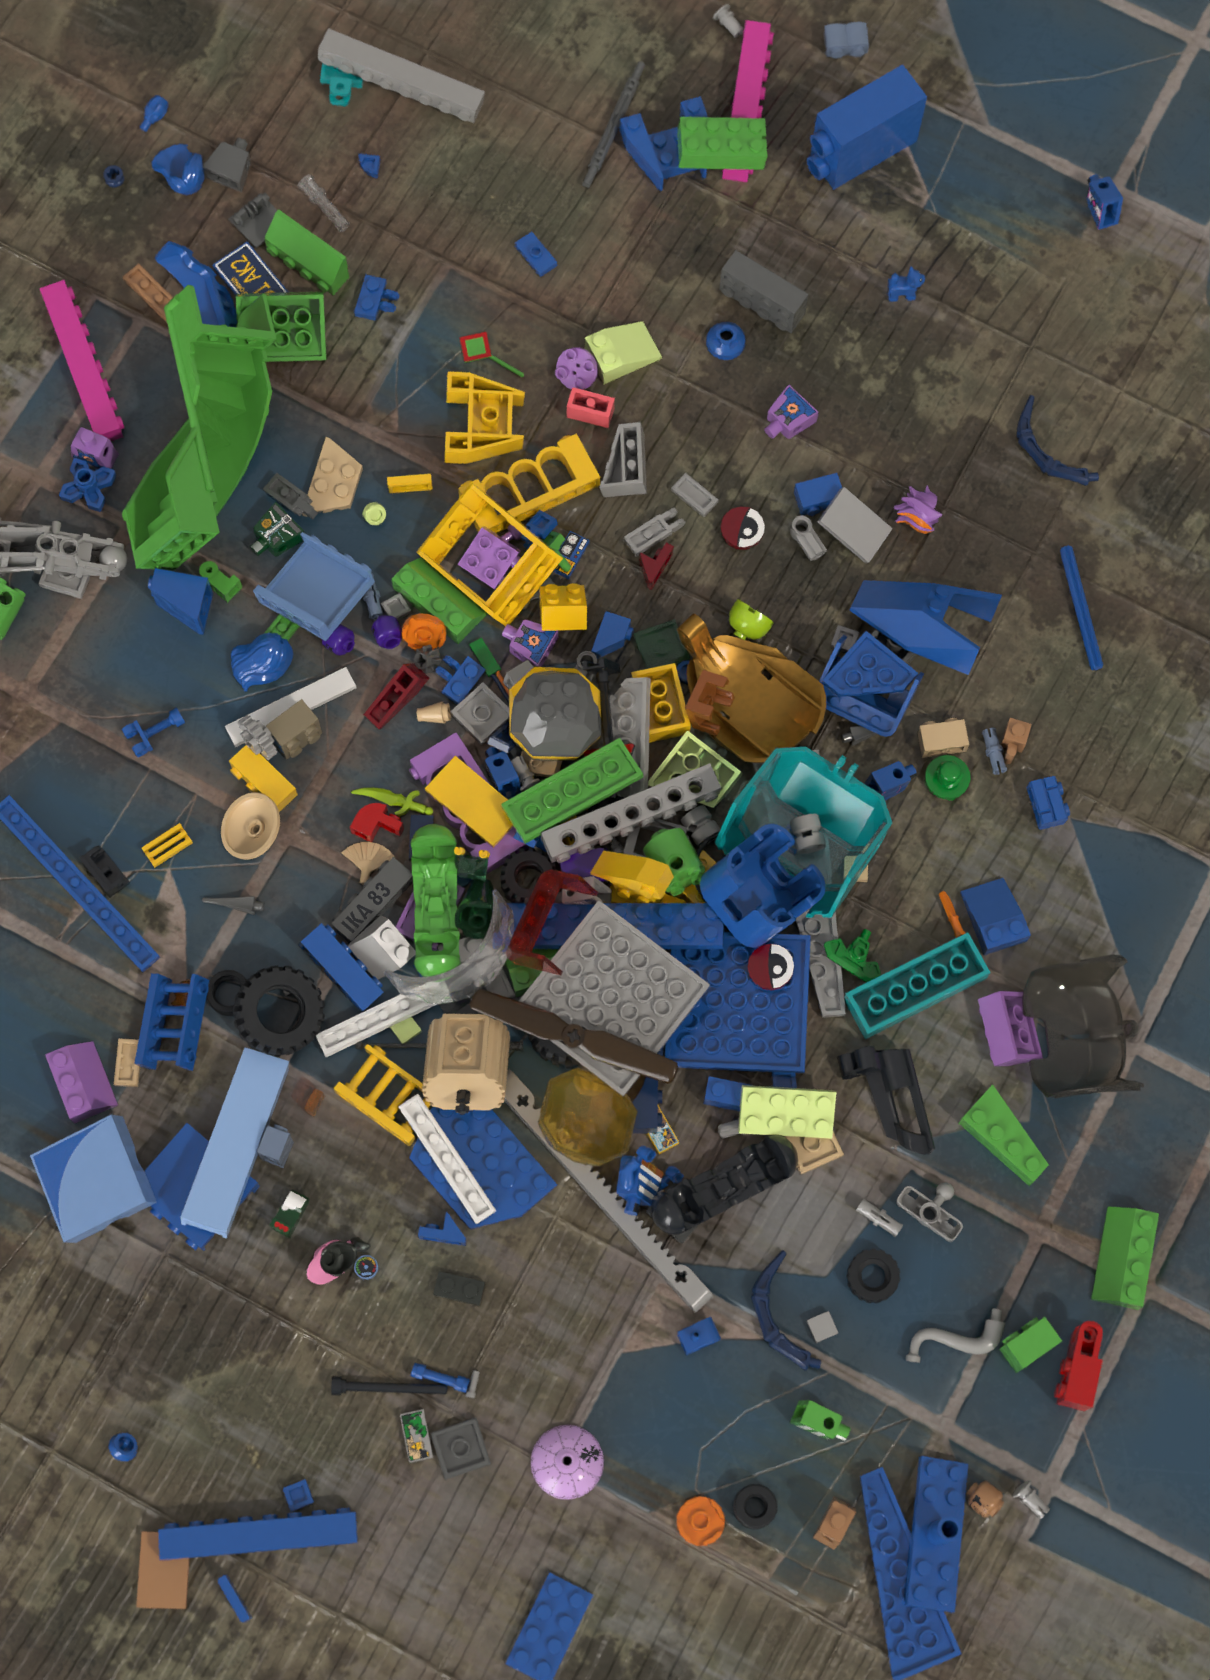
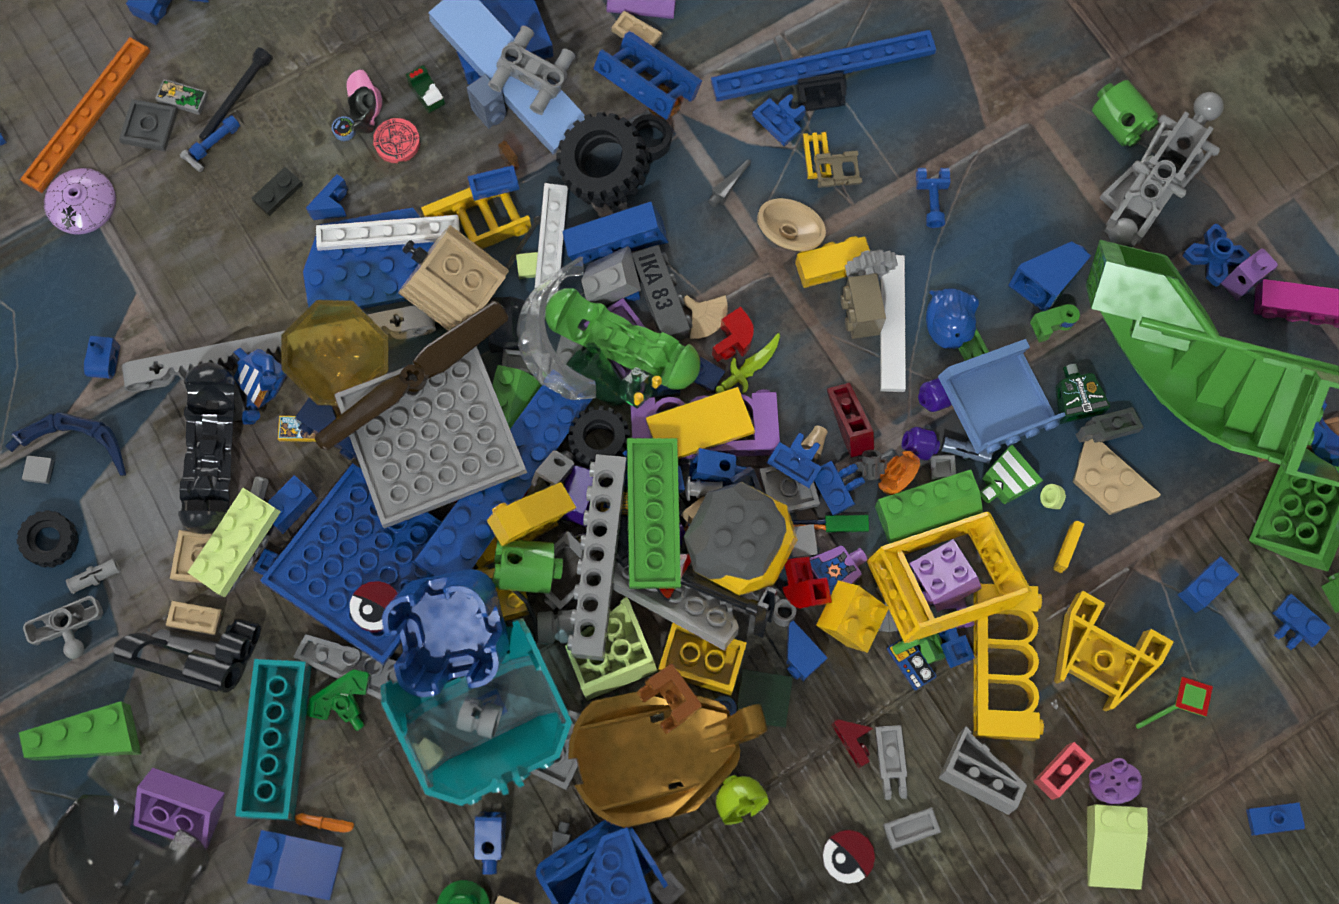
camera: 120 degrees right, 0 degrees up
clear red windscreen [506,870,598,975] -> none
none -> orange tile [20,37,151,194]
none -> tan plate [166,601,223,635]
none -> coral tile [373,118,420,163]
none -> blue tile [467,165,519,201]
none -> light grey piece [488,26,575,115]
none -> blue plate [753,94,806,146]
none -> blue plate [767,432,822,488]
none -> red brick [782,557,832,608]
none -> dark tan piece [814,151,862,188]
none -> bright green torso [980,445,1043,504]
none -> blue brick [1178,556,1239,613]

